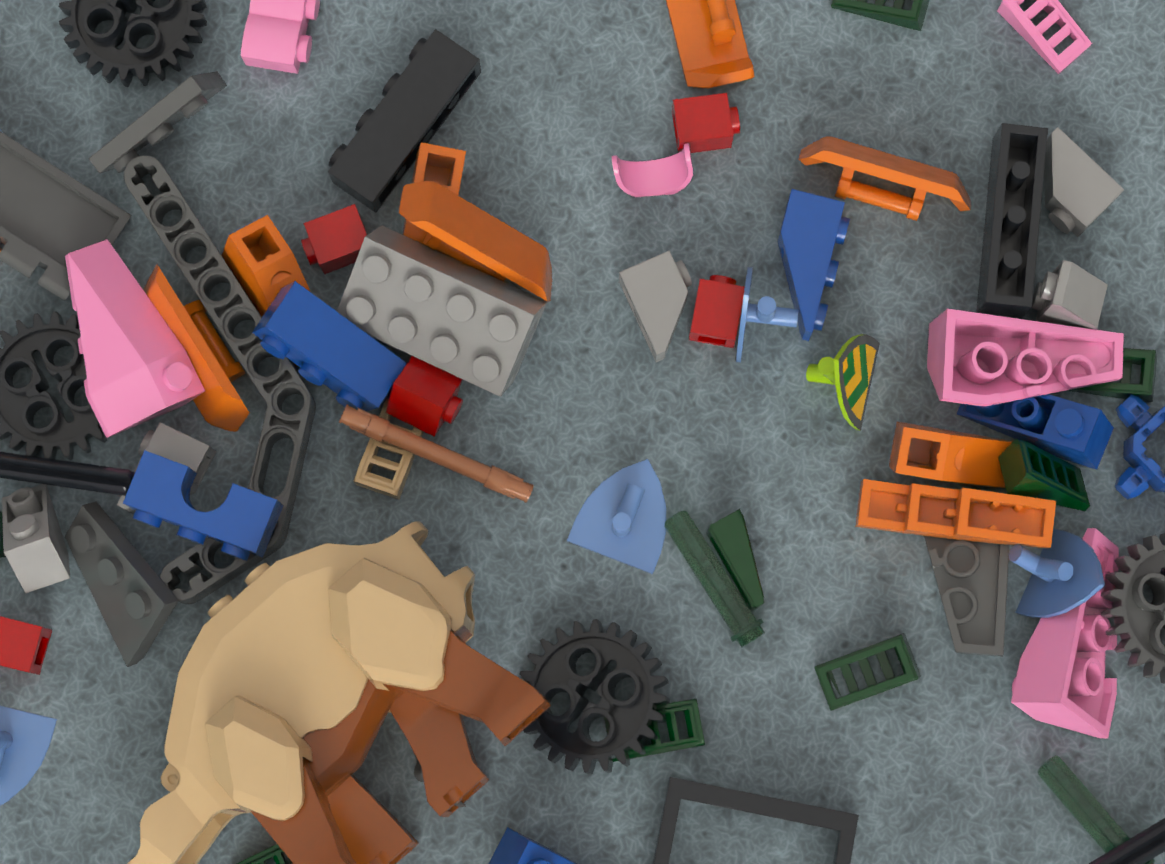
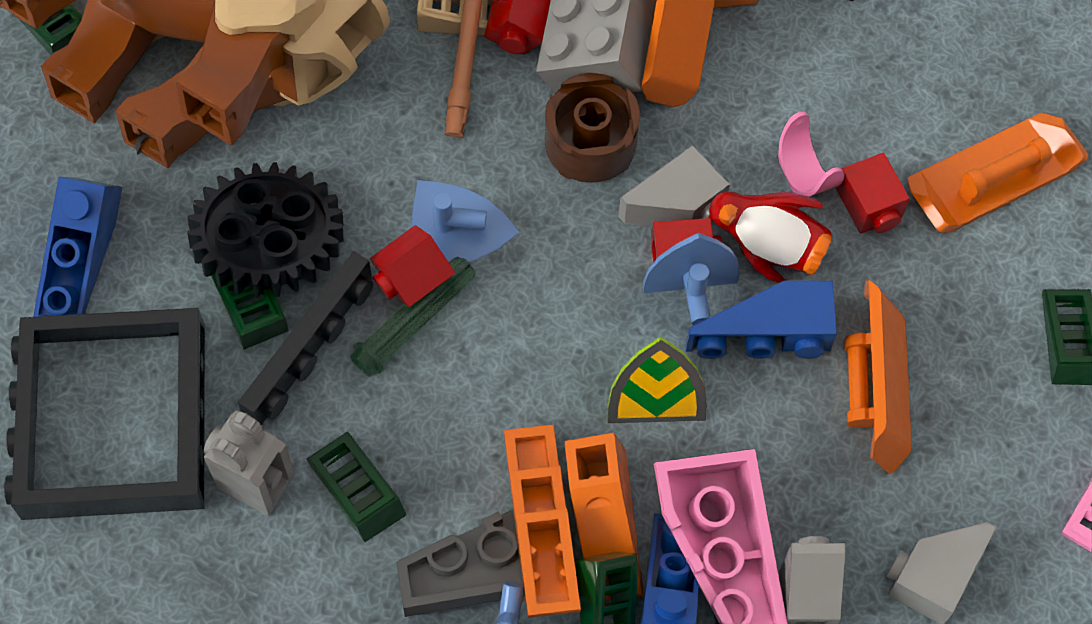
camera: 70 degrees right, 15 degrees down
dark green slope [706,509,764,611] -> none
black brick [976,123,1048,319] -> none
none -> light grey hinge [204,410,295,516]
none -> black plate [238,251,373,425]
none -> red brick [369,225,455,307]
none -> reddish brown brick [545,73,640,183]
none -> animal [709,192,832,283]

